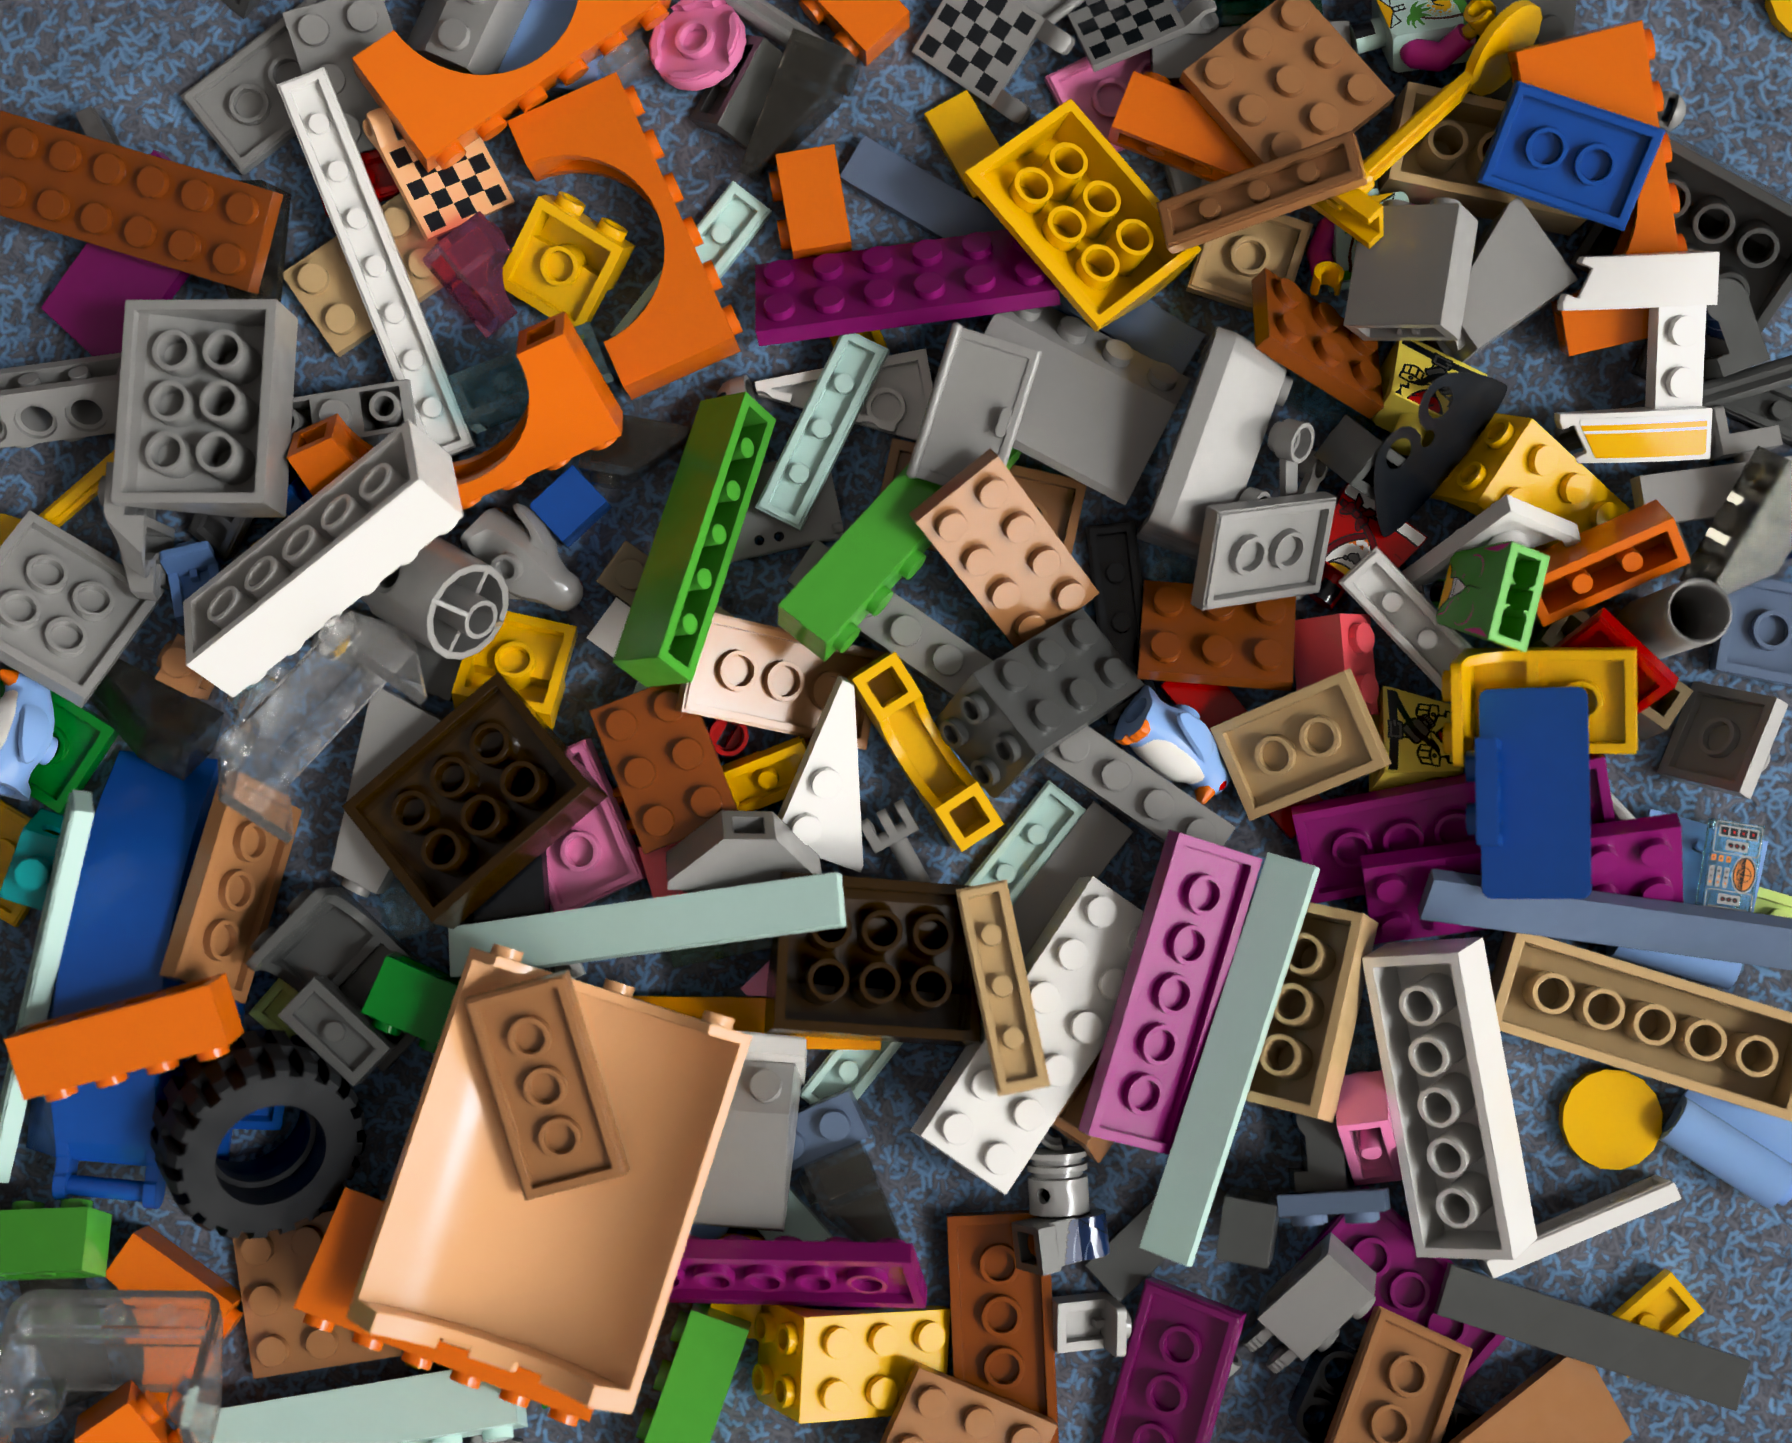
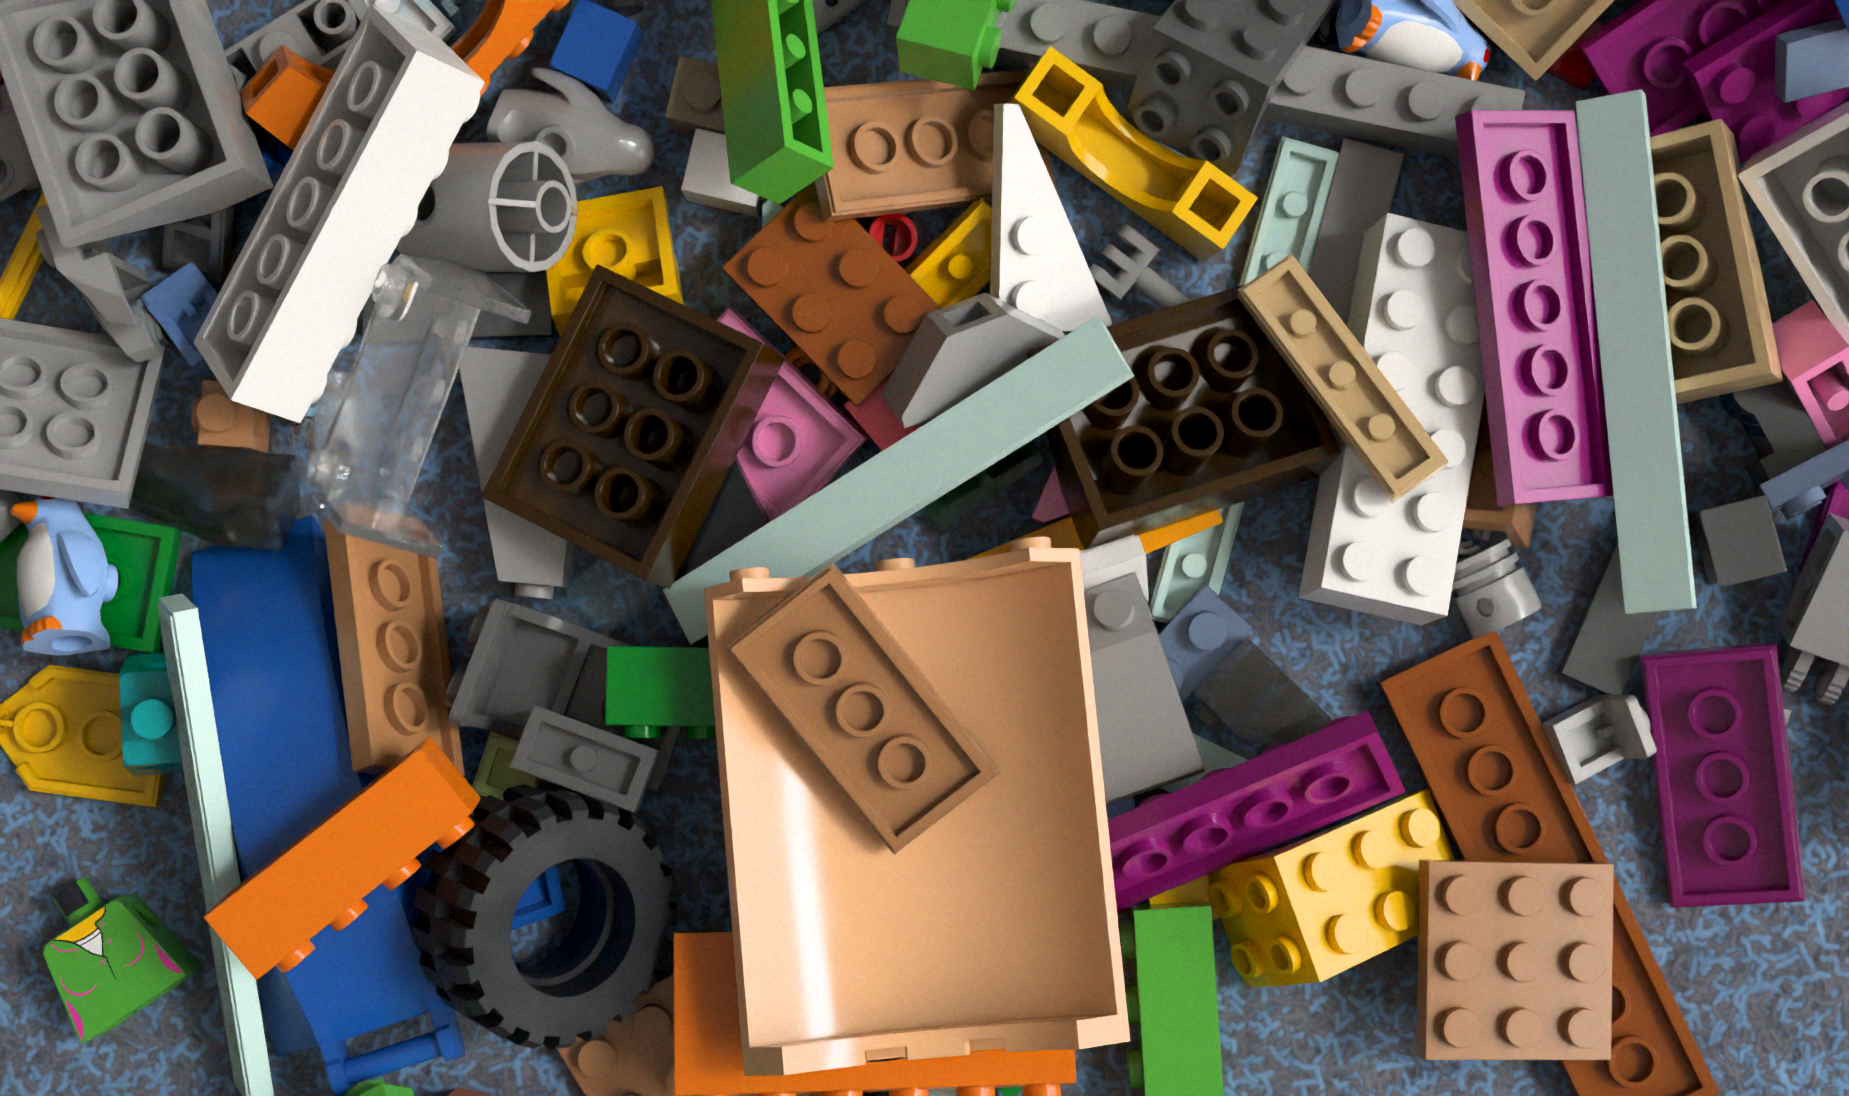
camera: 20 degrees left, 0 degrees up
dark grey leg [1011,1208,1110,1276] -> none

